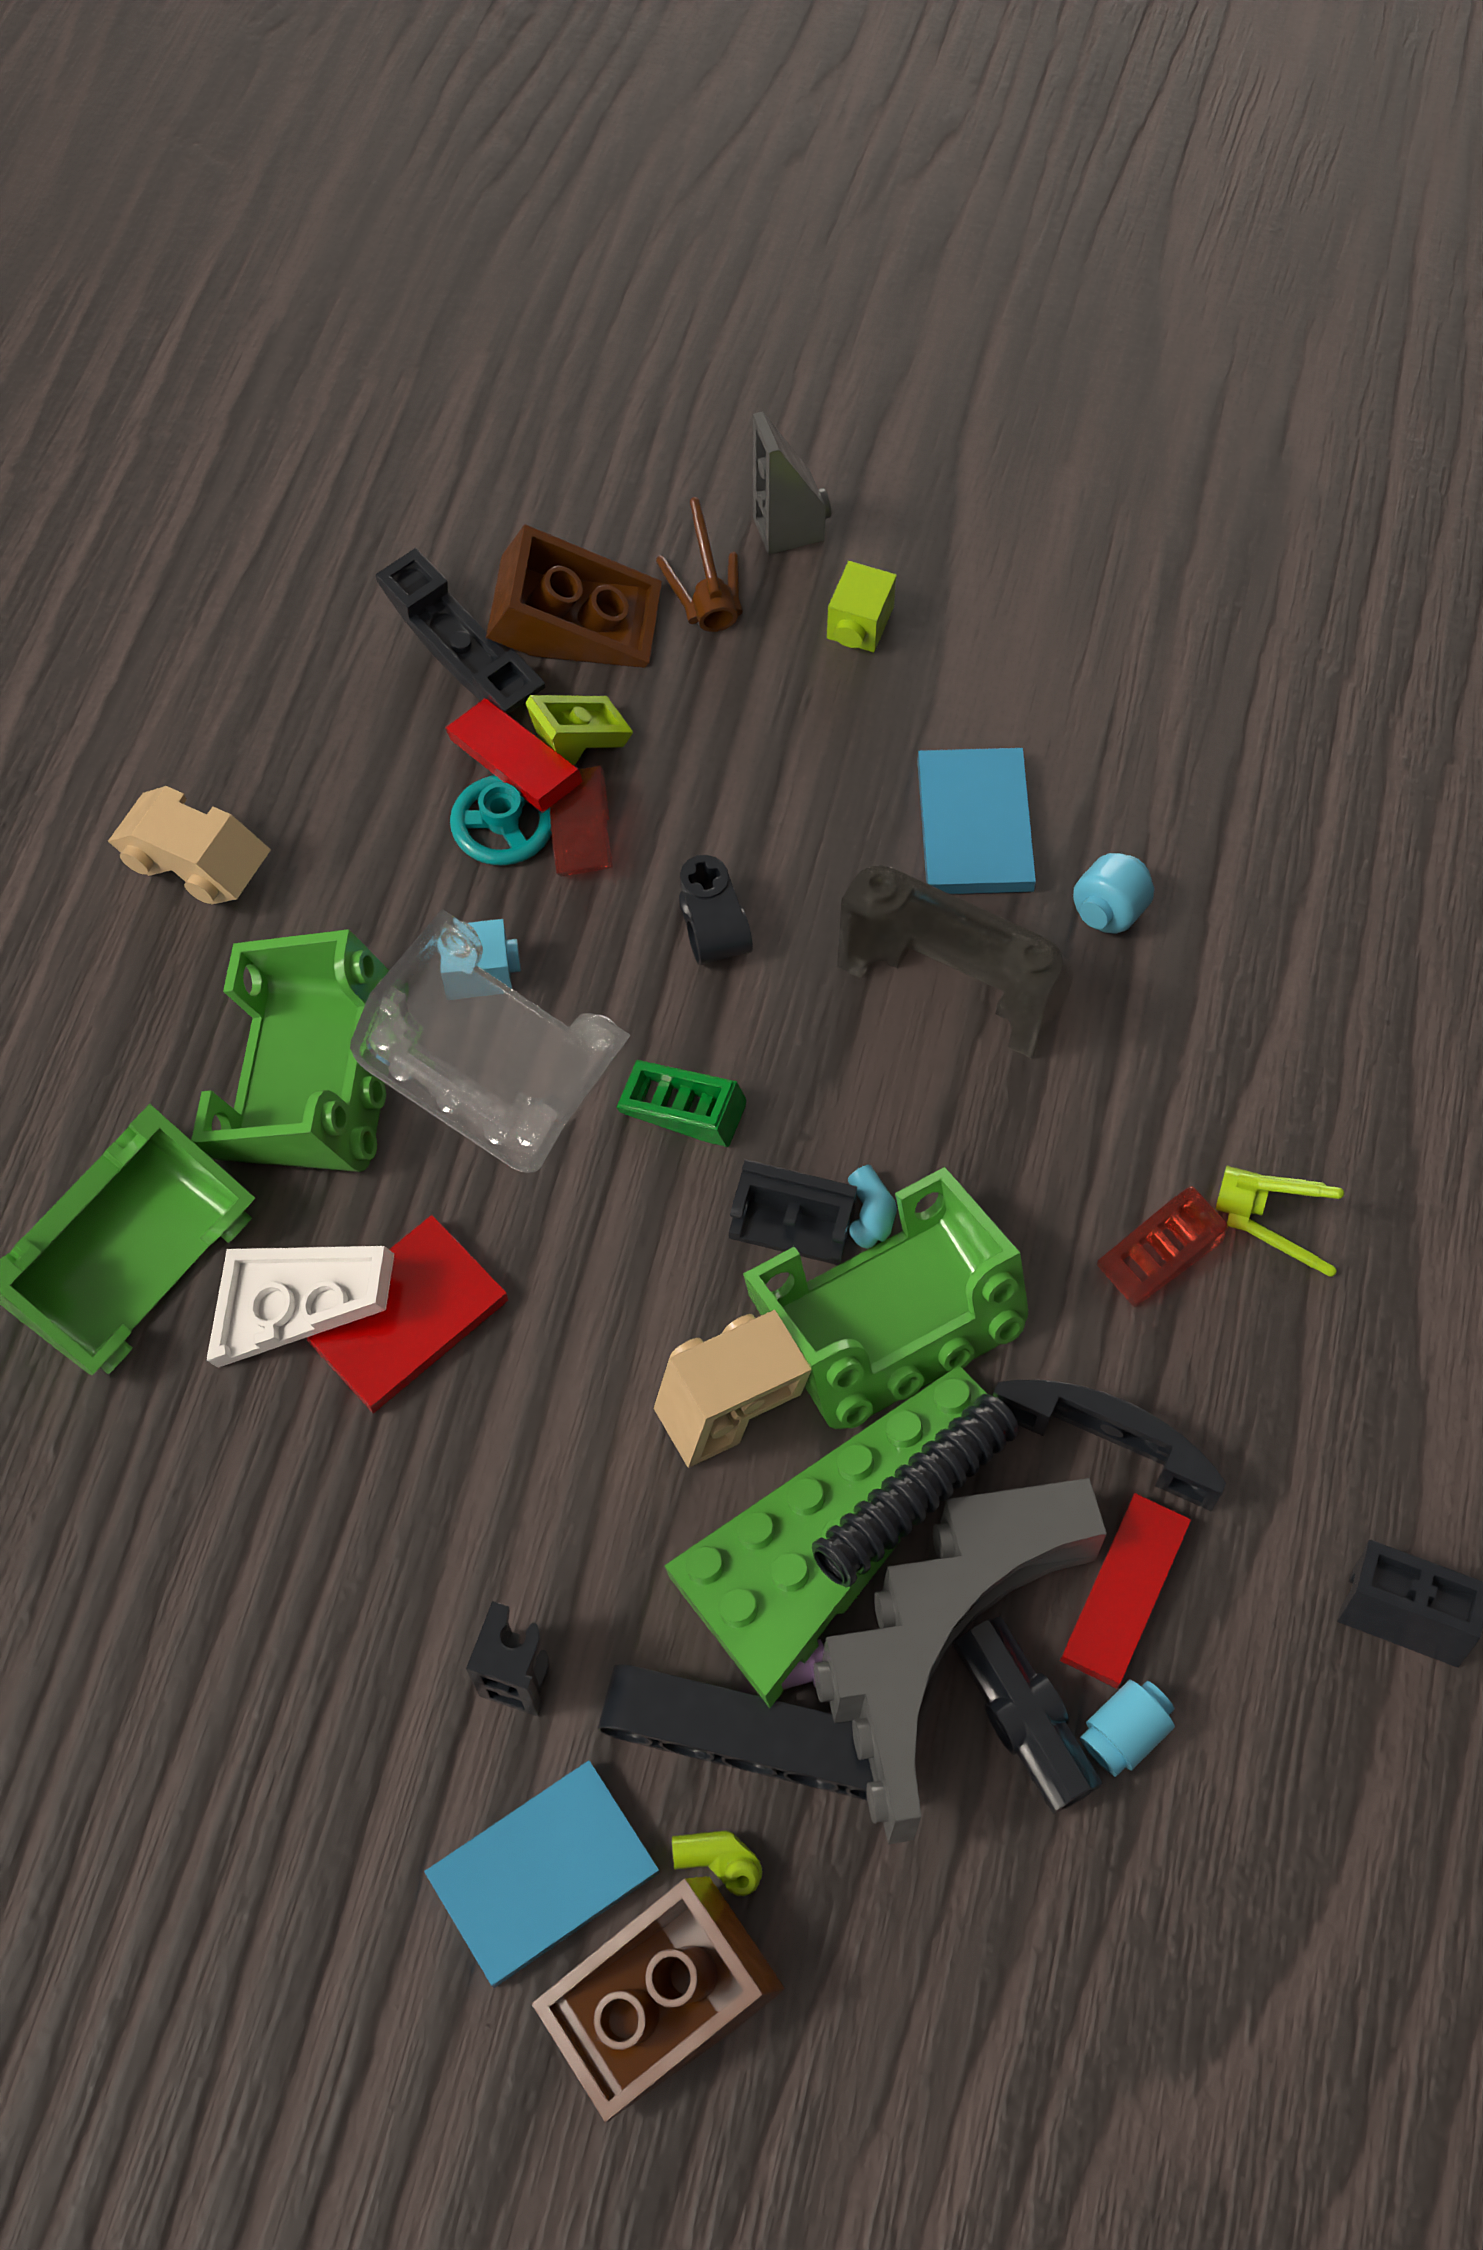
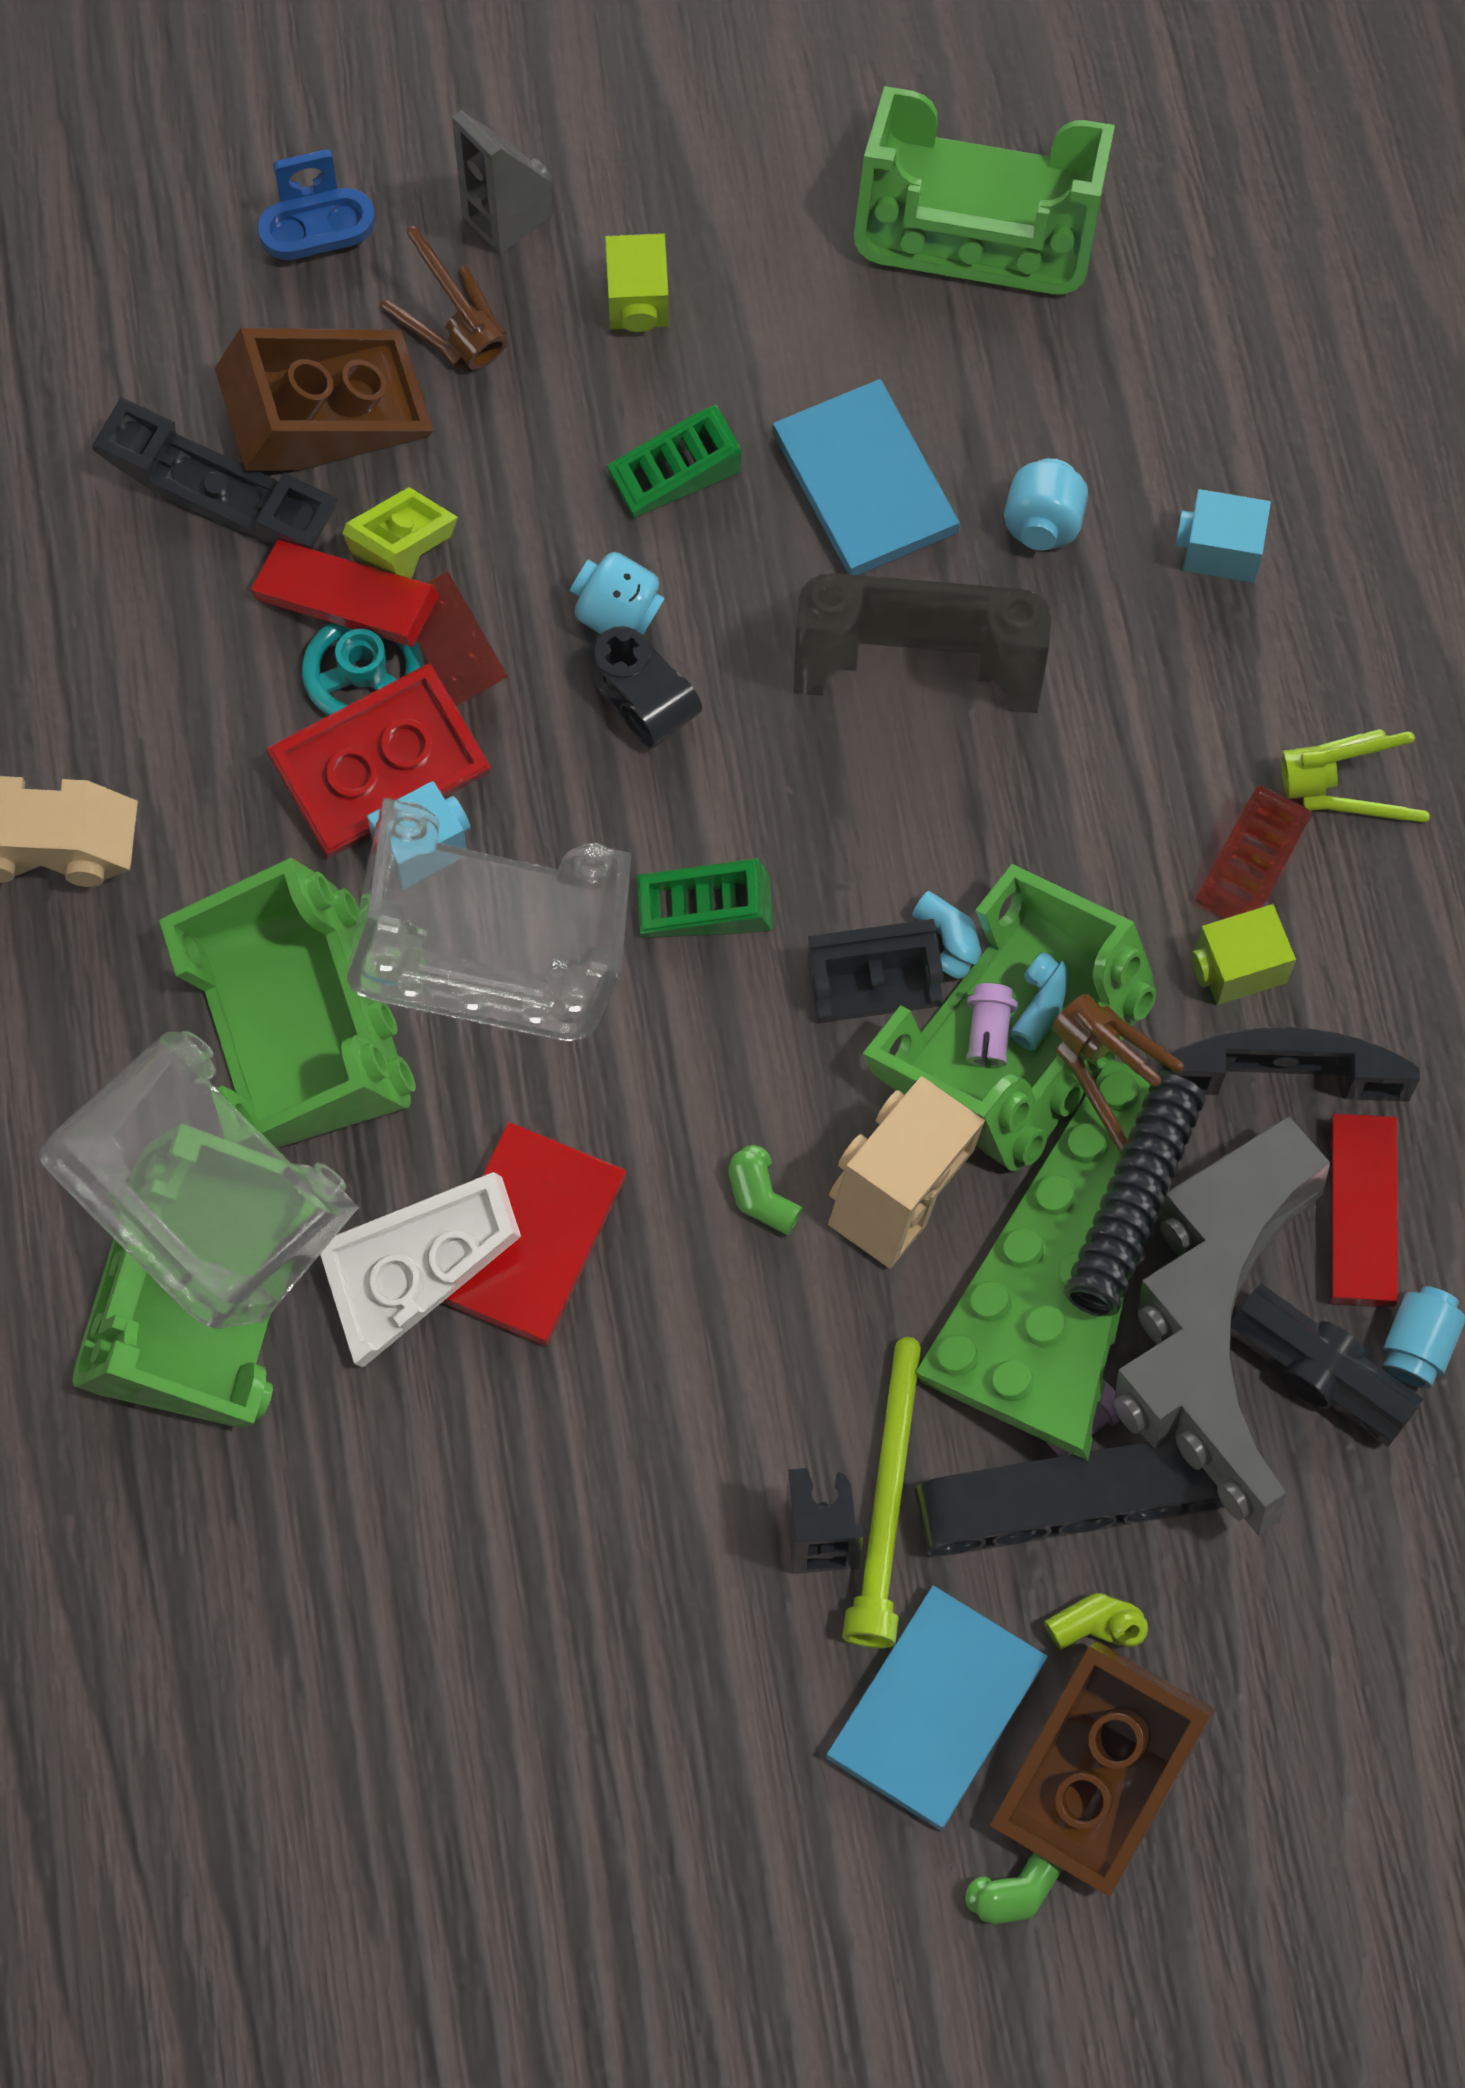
camera: 25 degrees left, 5 degrees up
none -> clear windscreen [38,1031,359,1329]
none -> blue bracket [258,149,375,260]
none -> red tile [267,663,491,860]
none -> medium azure head [569,552,665,635]
none -> green slope [607,404,742,518]
none -> bright green arm [728,1145,803,1236]
none -> lime piece [842,1336,921,1648]
none -> bright green windscreen [854,86,1115,294]
none -> bright green arm [965,1852,1063,1925]
none -> lavender pin [966,983,1018,1068]
none -> medium azure arm [1009,953,1070,1051]
none -> reddish brown plant [1052,994,1184,1153]
none -> medium azure brick [1175,489,1271,583]
none -> lime brick [1191,904,1296,1005]

